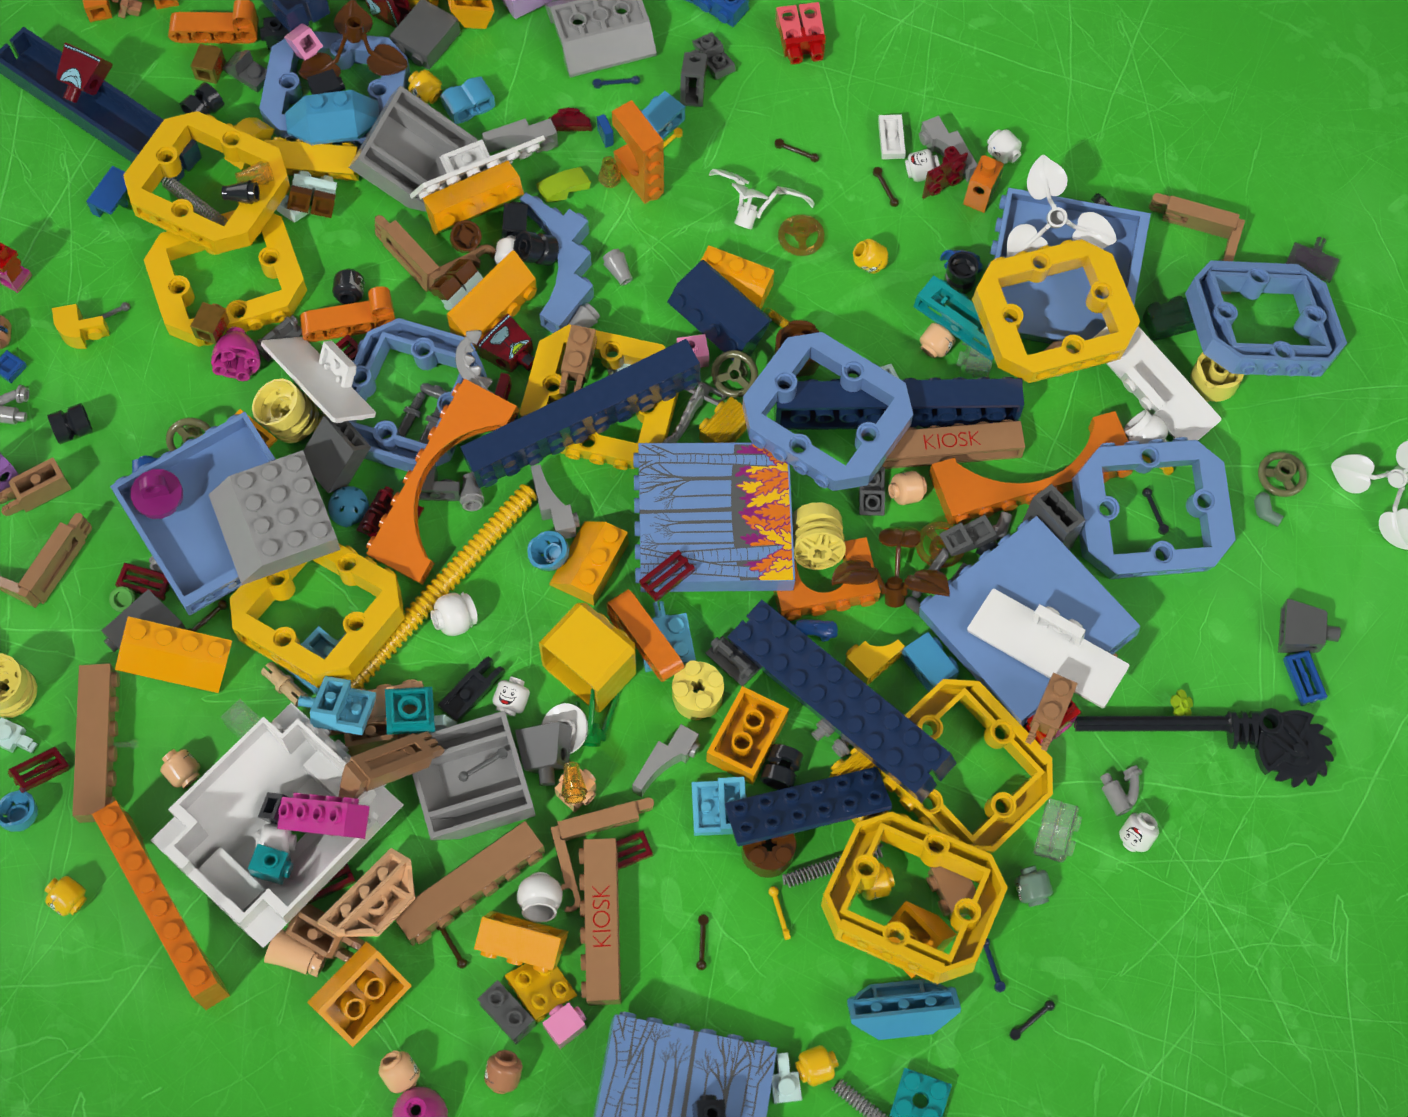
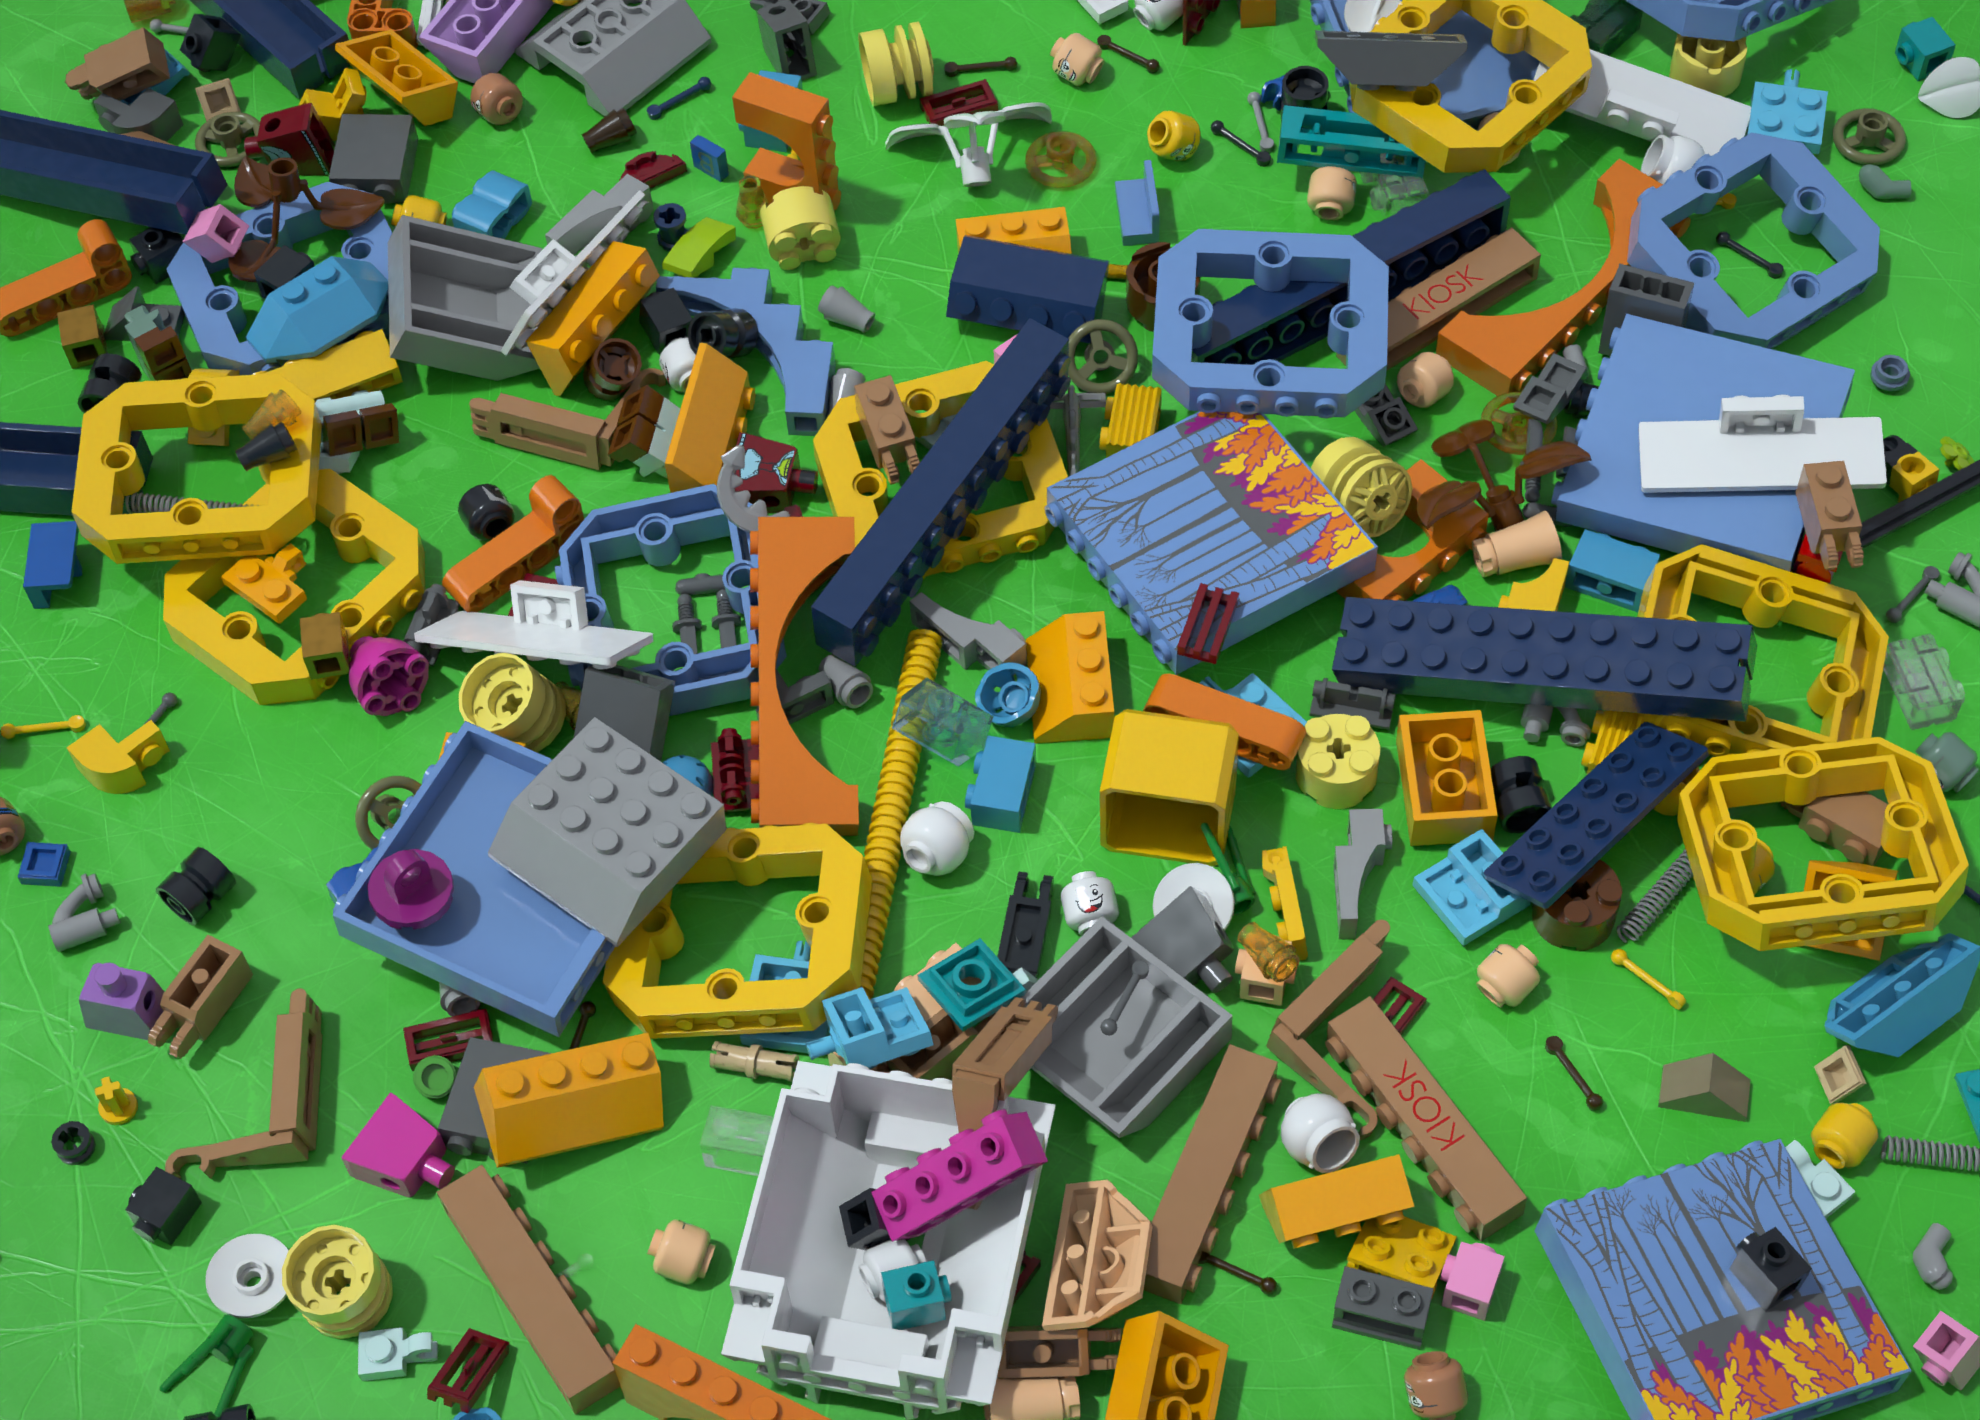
camera: 25 degrees left, 10 degrees down
none -> yellow hinge [0,715,86,739]
none -> reddish brown hips [124,305,192,381]
none -> light orange hinge [221,543,307,624]
none -> dark pink torso [341,1092,455,1197]
none -> nougat head [470,73,523,125]
none -> dark brown cone [581,108,637,153]
none -> bush [653,203,688,252]
none -> light yellow brick [760,186,841,270]
none -> light yellow wheel [858,21,934,106]
none -> clear light blue brick [892,678,993,767]
none -> dark red tile [920,79,998,126]
none -> dark azure brick [965,736,1036,833]
none -> light nougat head [1050,33,1105,86]
none -> medium blue panel [1115,160,1159,246]
none -> black hinge [1210,120,1271,167]
none -> light grey hinge [1247,91,1274,153]
none -> yellow hinge [1262,846,1308,961]
none -> dark grey wedge [1314,30,1468,91]
none -> light nougat plant [1472,510,1562,577]
none -> light nougat head [1476,944,1540,1008]
none -> dark tan slope [1658,1053,1751,1122]
none -> medium azure plate [1747,69,1828,154]
none -> tan slope [1814,1045,1867,1105]
none -> sand blue plate [1870,355,1910,391]
none -> yellow leg [1883,435,1940,502]
none -> dark grey hinge [1886,566,1940,623]
none -> teal brick [1895,17,1956,81]

